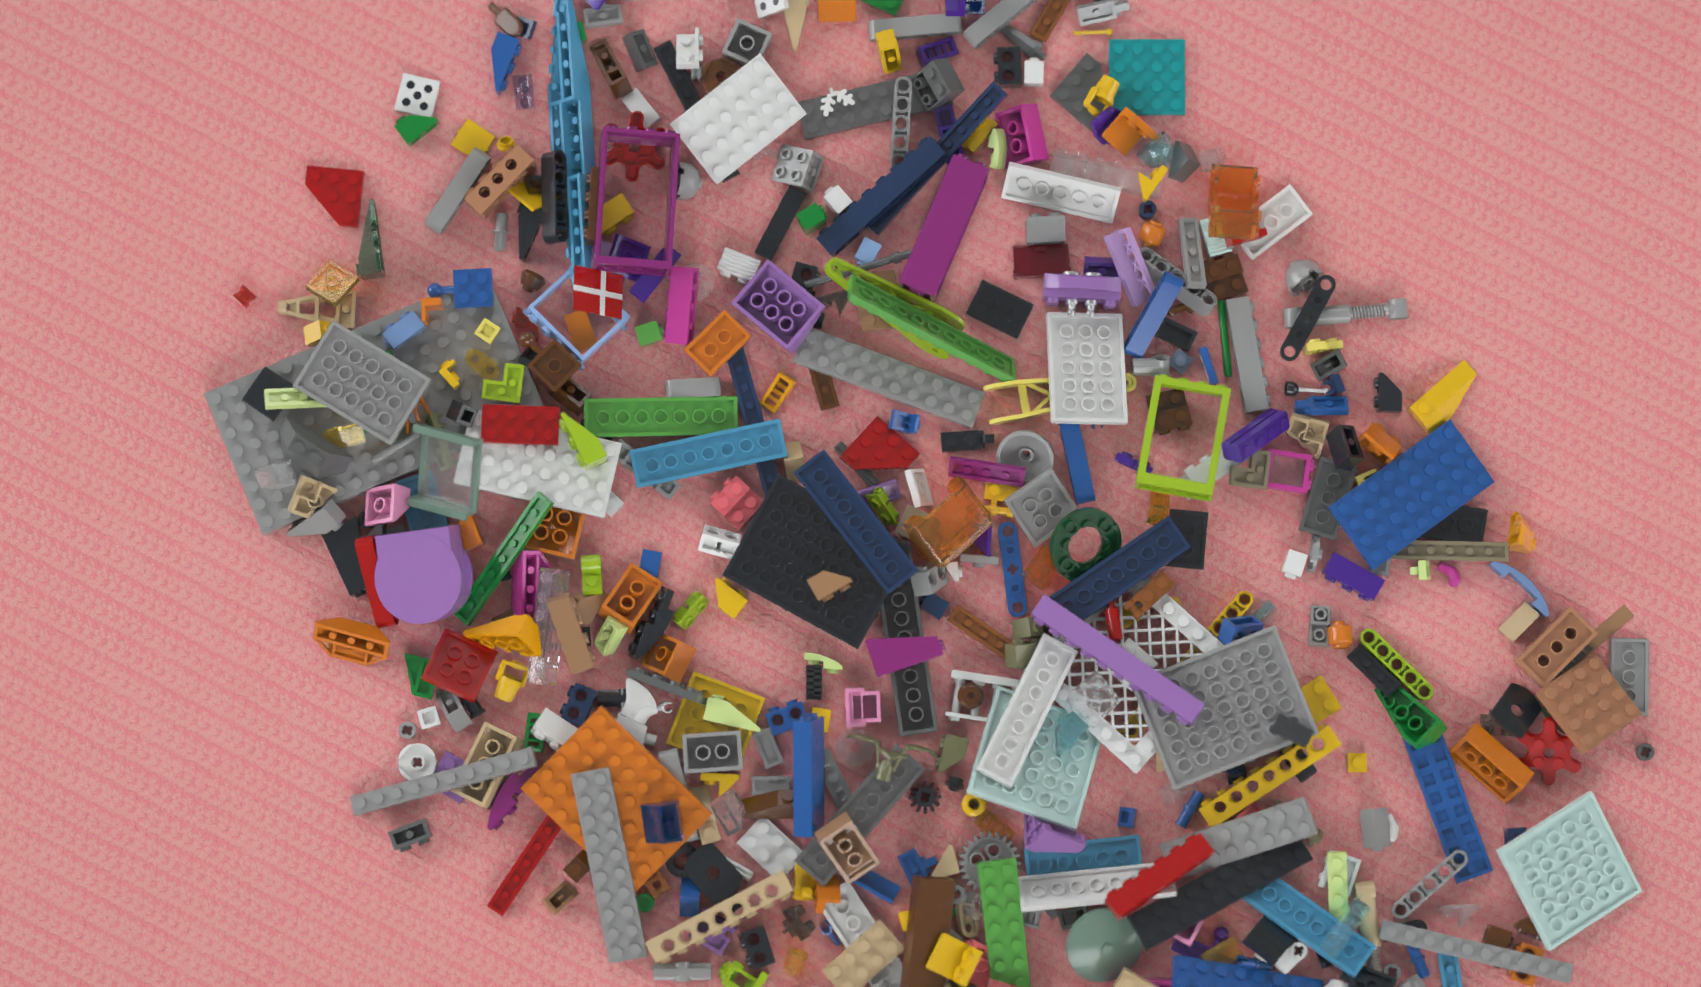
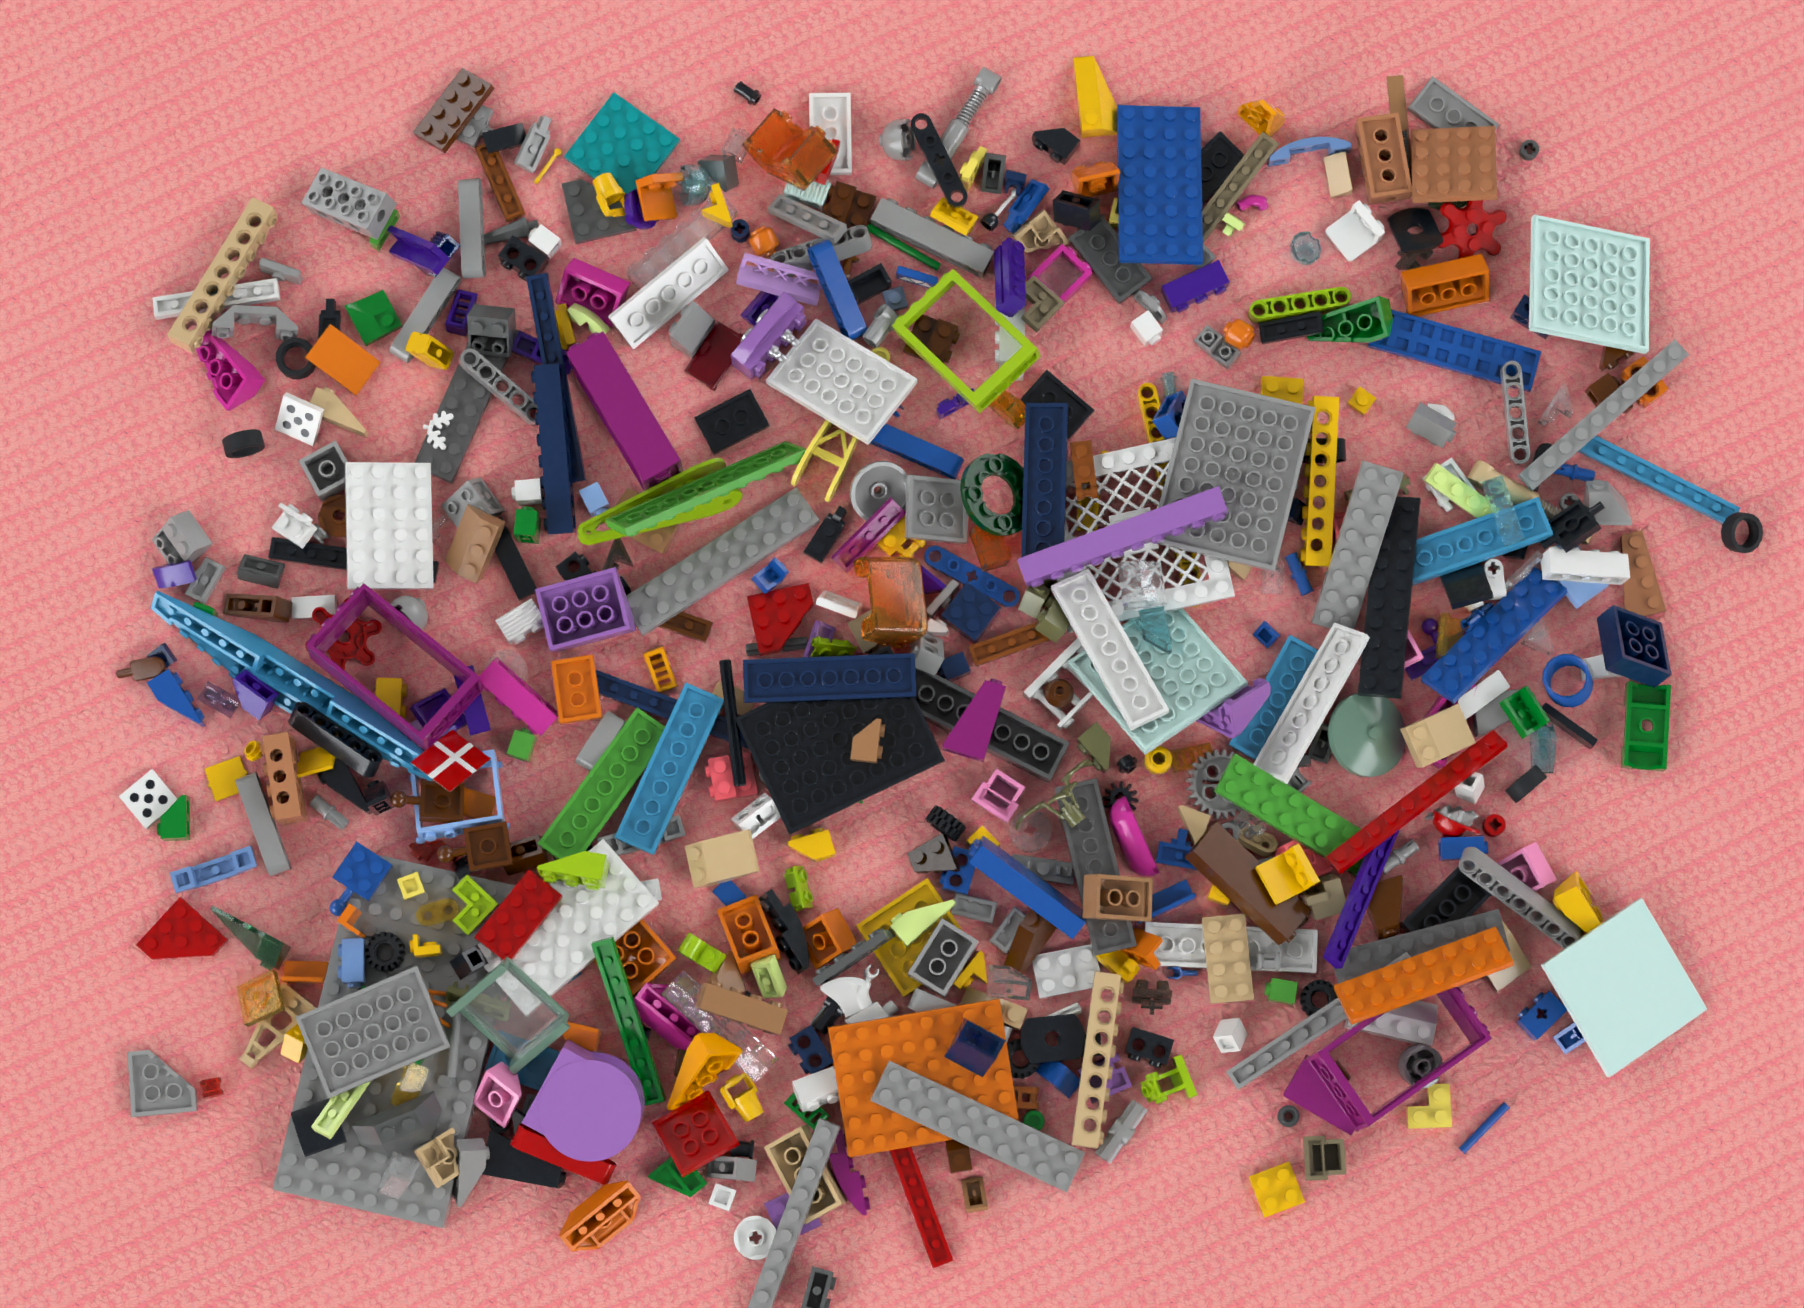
camera: 55 degrees left, 5 degrees down
light grey bush [399,722,417,739] -> none
reddish brown cone [520,269,545,293] -> none
dark brown plate [523,175,542,194] -> none
reddish brown plate [583,166,599,246] -> none
clear yellow slope [783,946,809,977] -> none
dark grey bar [804,249,912,289] -> none
yellowish green slope [804,652,843,674] -> none
red cylinder [1104,602,1123,641] -> none
red brick [1105,833,1214,921] -> none
black slope [1271,713,1314,749] -> none
none -> light grey plate [127,1050,198,1117]
none -> medium blue slope [170,846,257,893]
none -> dark purple slope [232,669,279,720]
none -> orange panel [281,961,329,984]
none -> black slope [363,780,394,816]
none -> black tyre [365,932,406,972]
none -> reddish brown plate [390,780,465,823]
none -> medium nougat slope [445,504,506,583]
none -> tan slope [685,829,759,888]
none -> black axle [719,659,746,787]
none -> black pin [734,81,761,105]
none -> wing [907,833,960,874]
none -> yellow bracket [930,197,978,236]
none -> dark blue brick [941,582,1001,644]
none -> dark pink brick [1109,796,1160,876]
none -> clear light blue hair [1289,231,1321,265]
none -> white bracket [1325,200,1385,262]
none -> clear tile [1506,550,1543,593]

